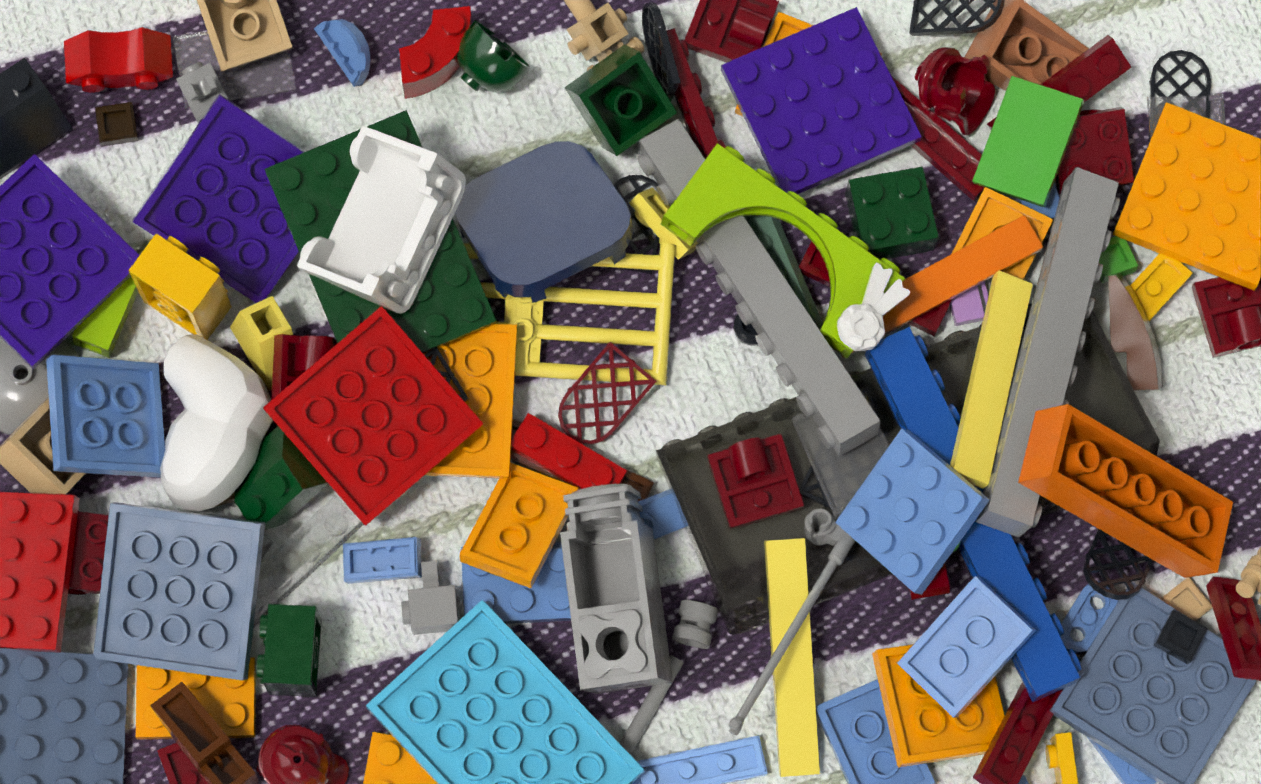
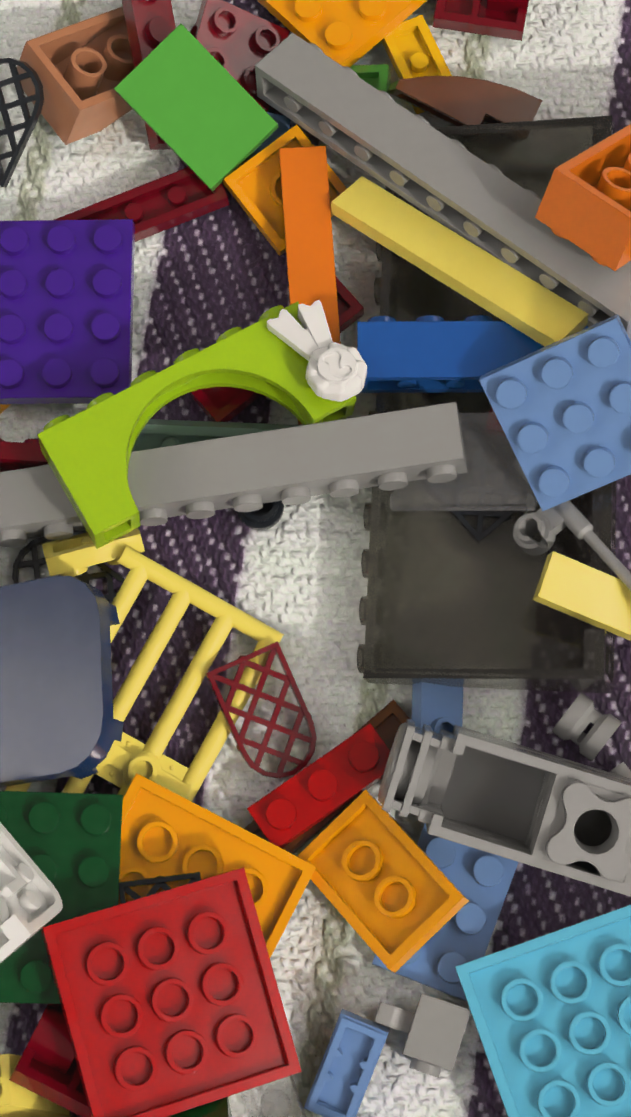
camera: 55 degrees left, 0 degrees up
dark red plate [707,434,804,531] -> none
dark green brick [845,166,939,260] -> none
dark red helmet [915,47,995,135] -> none
lavender tile [950,281,988,326] -> none

